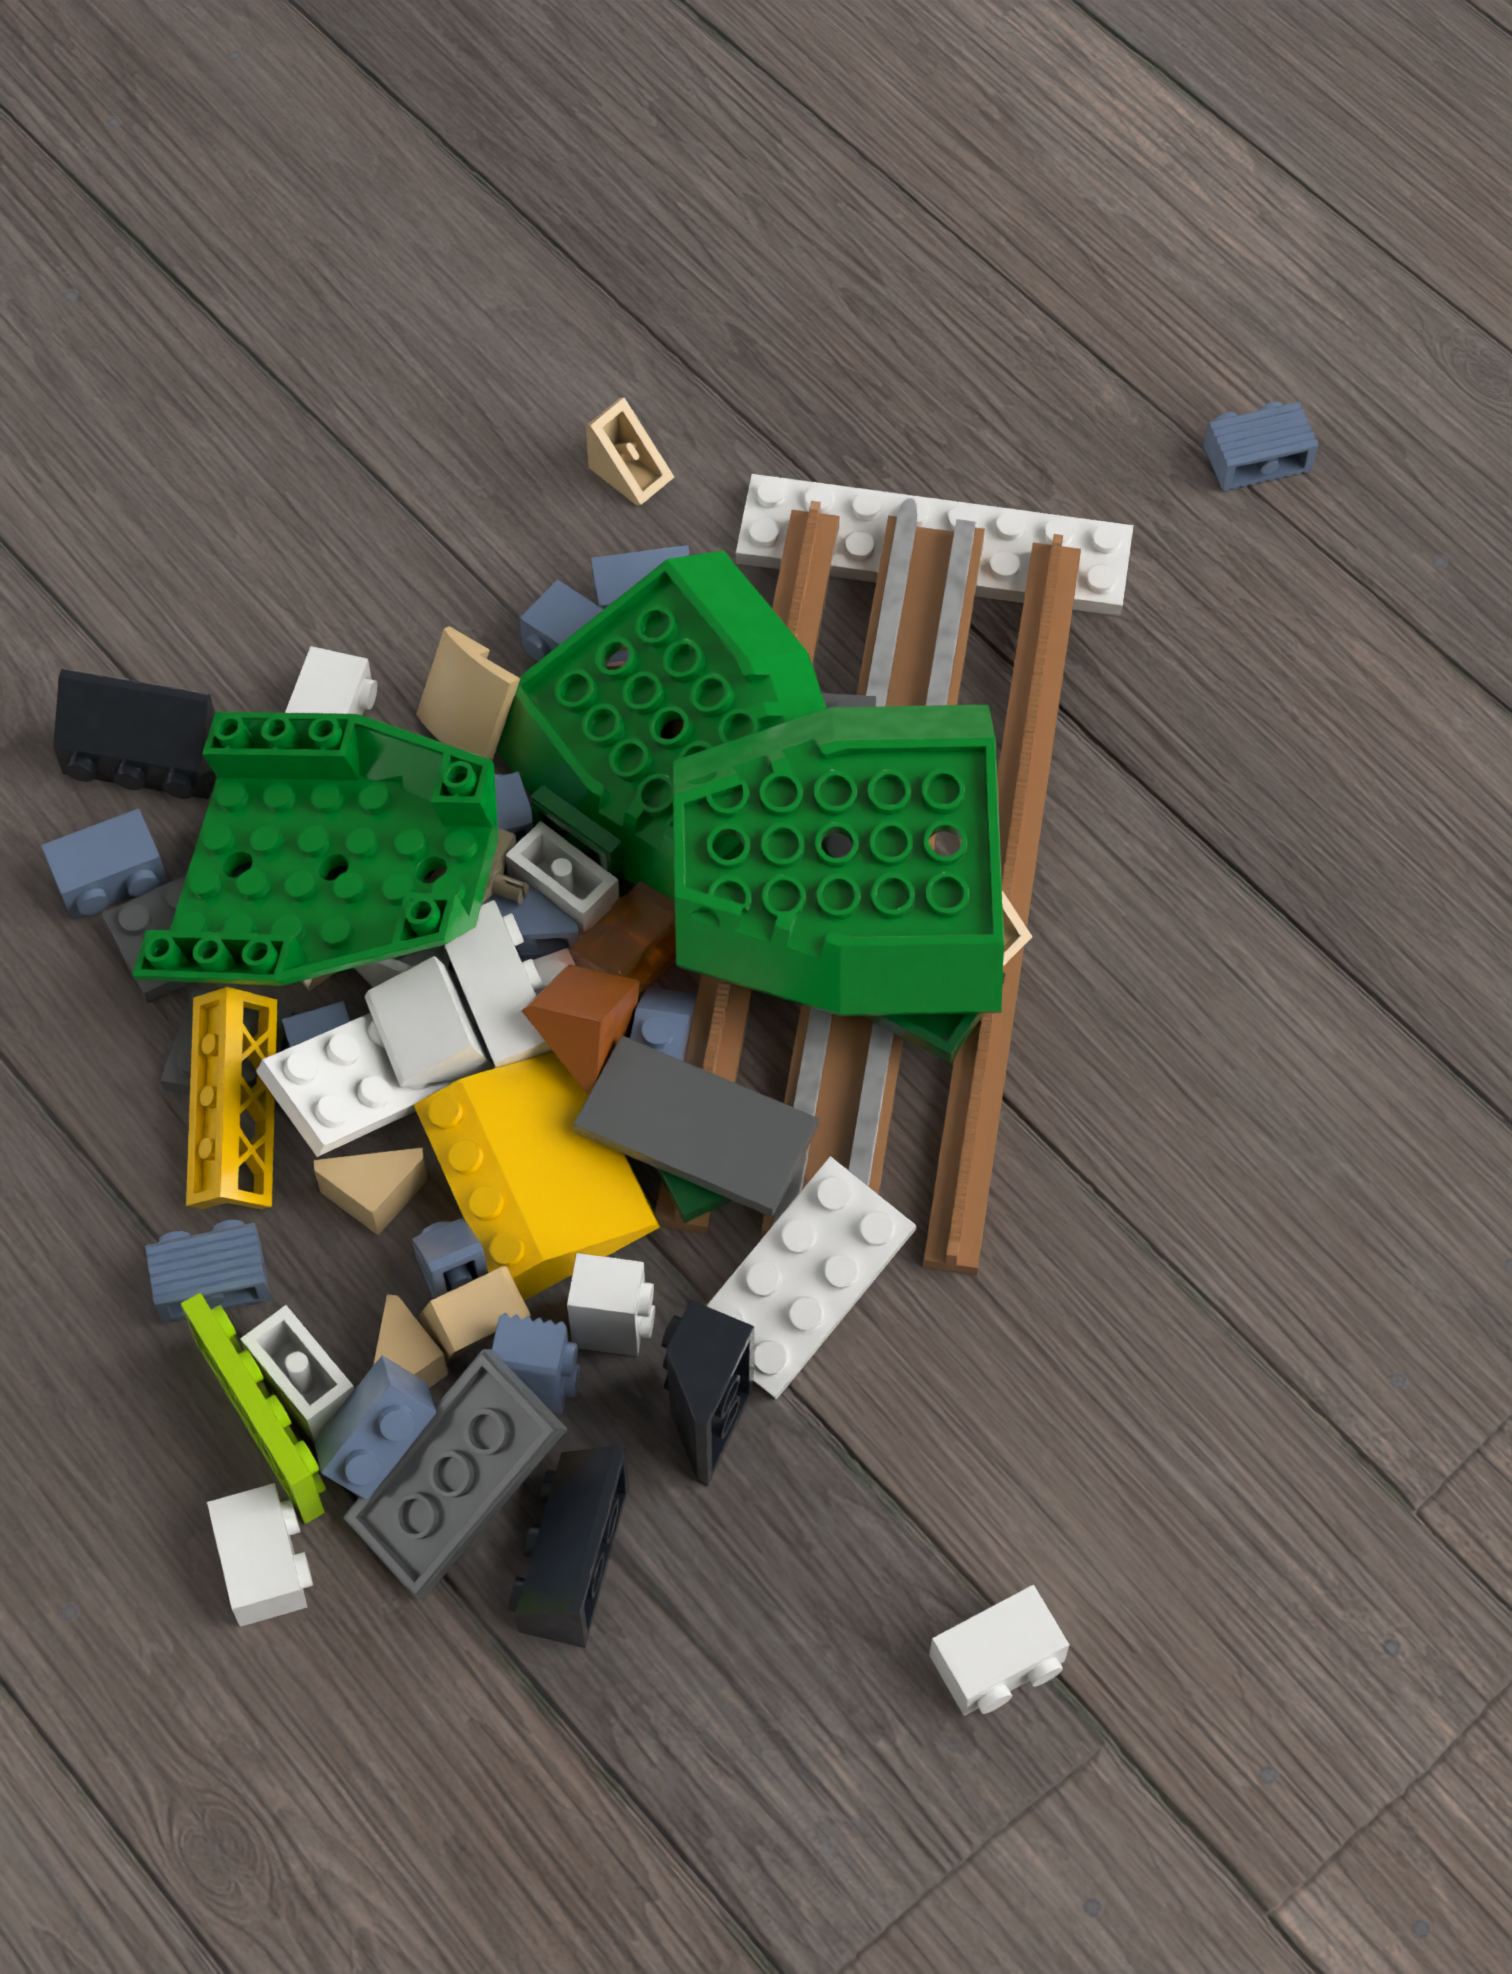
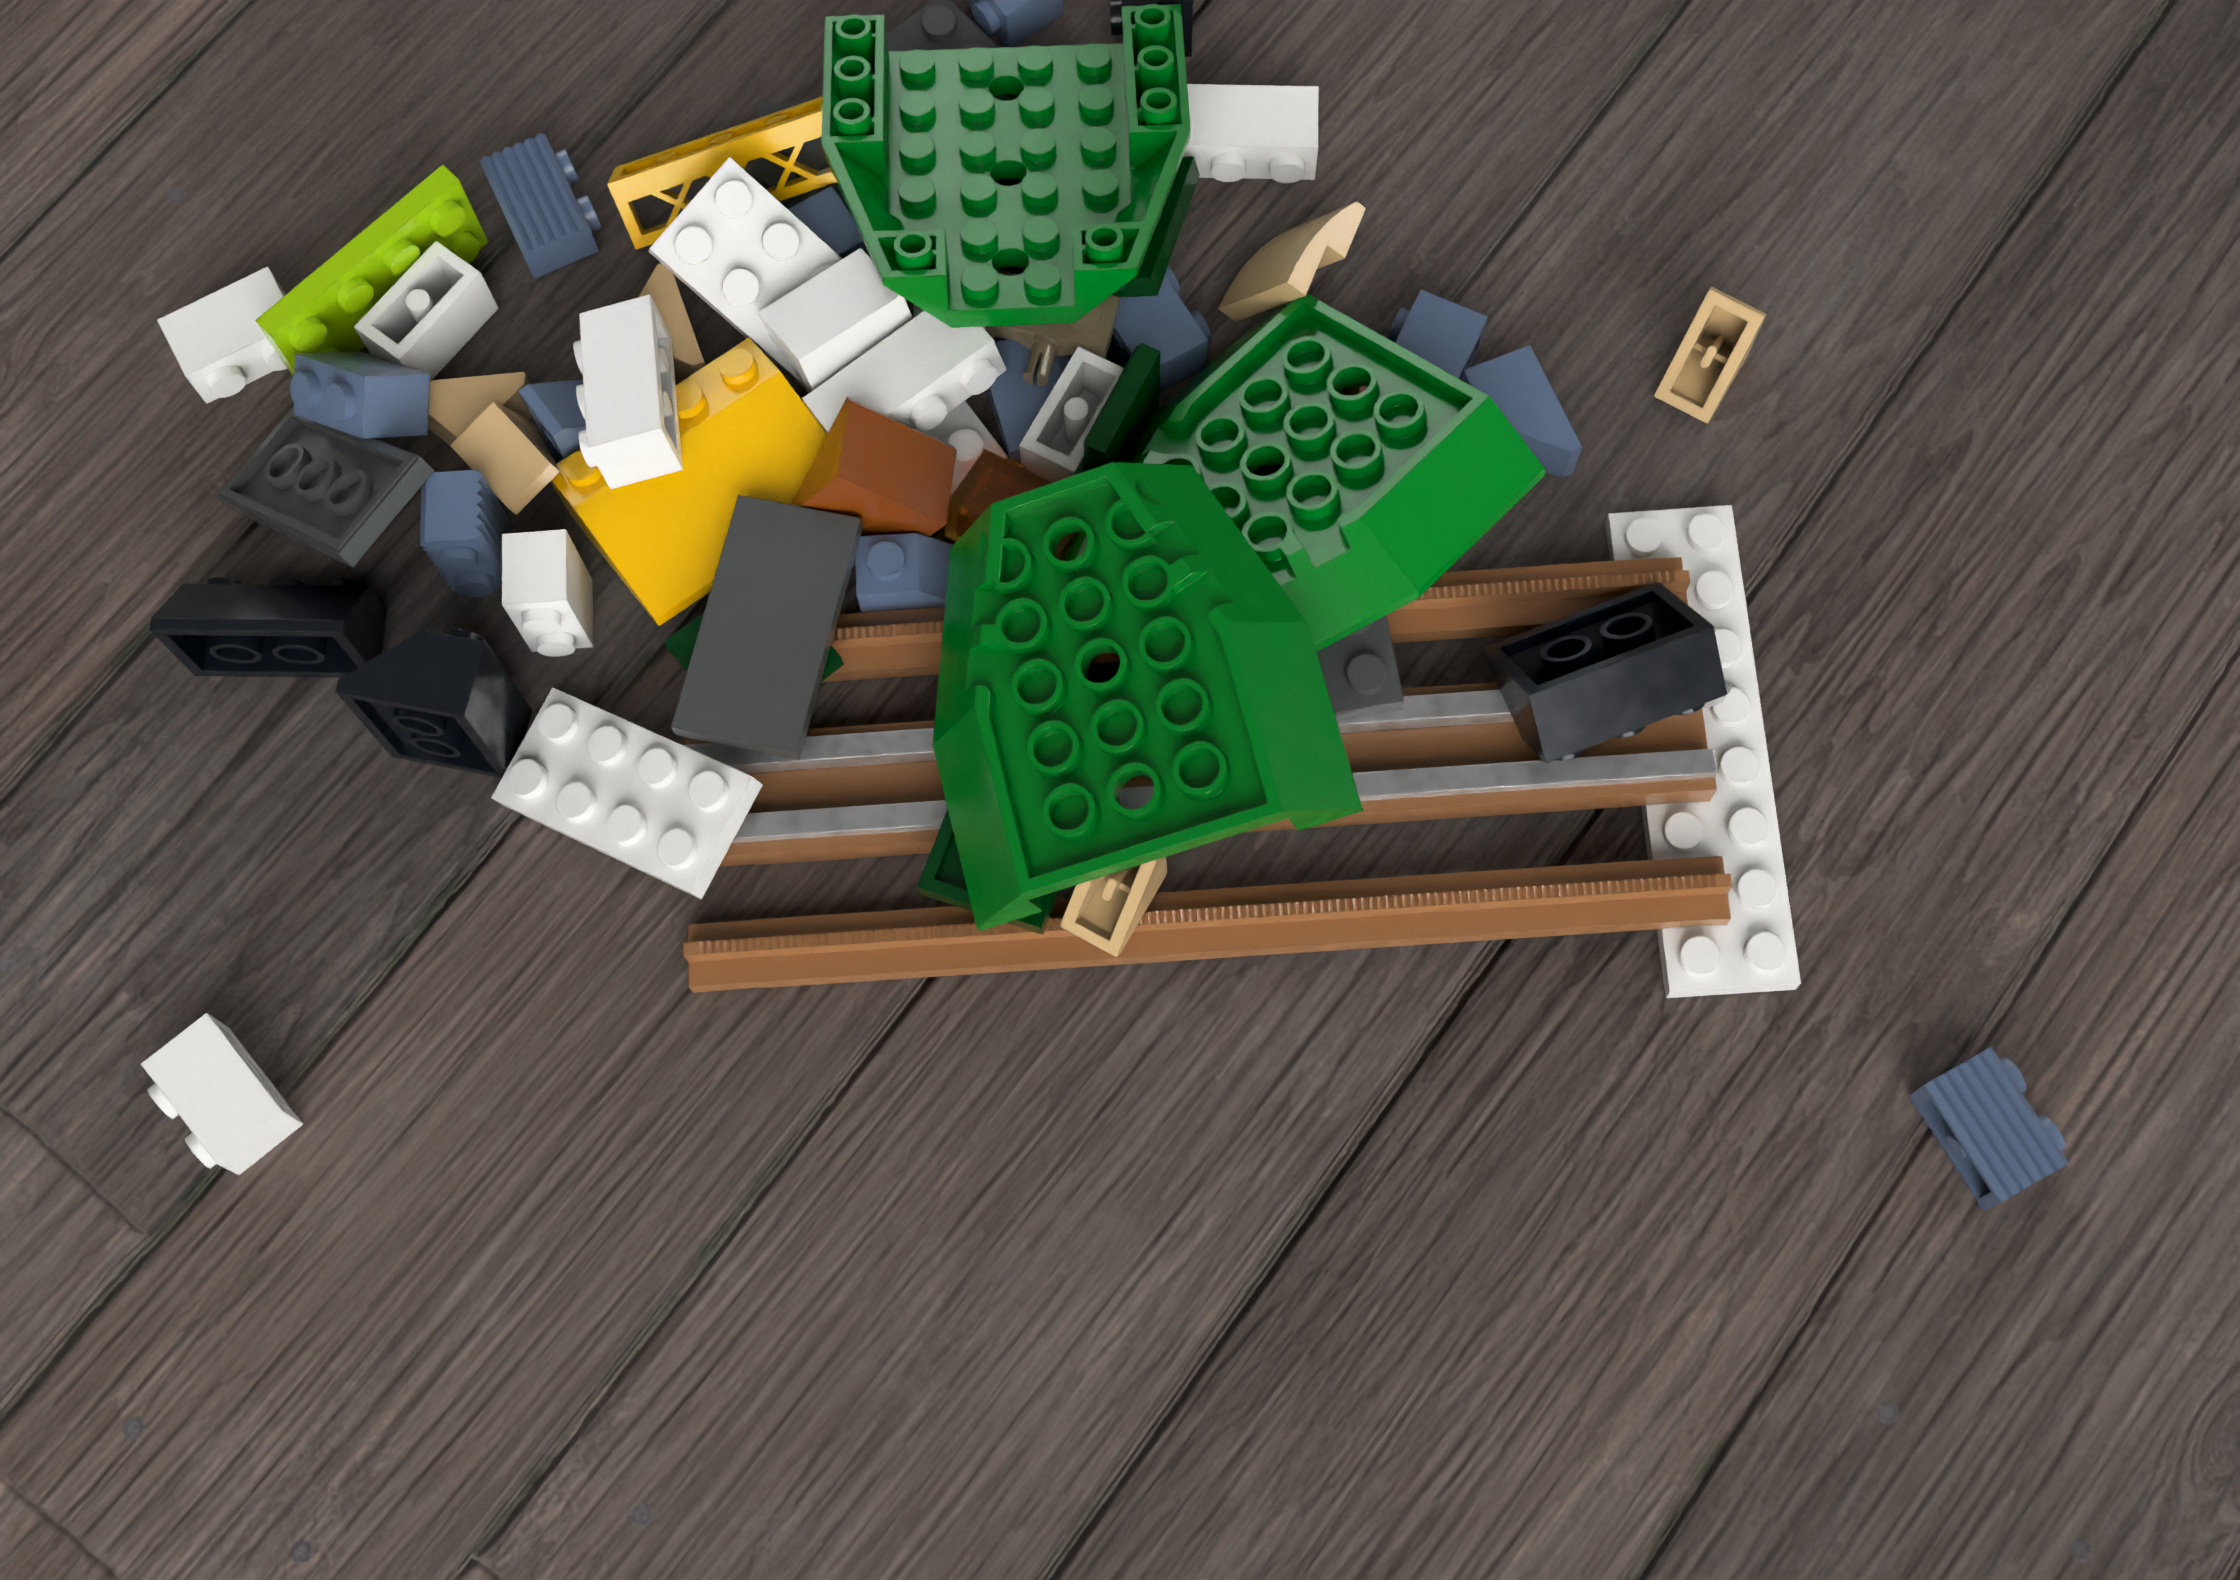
camera: 80 degrees right, 10 degrees up
none -> white brick [573,294,683,489]
none -> black slope [1483,582,1727,763]

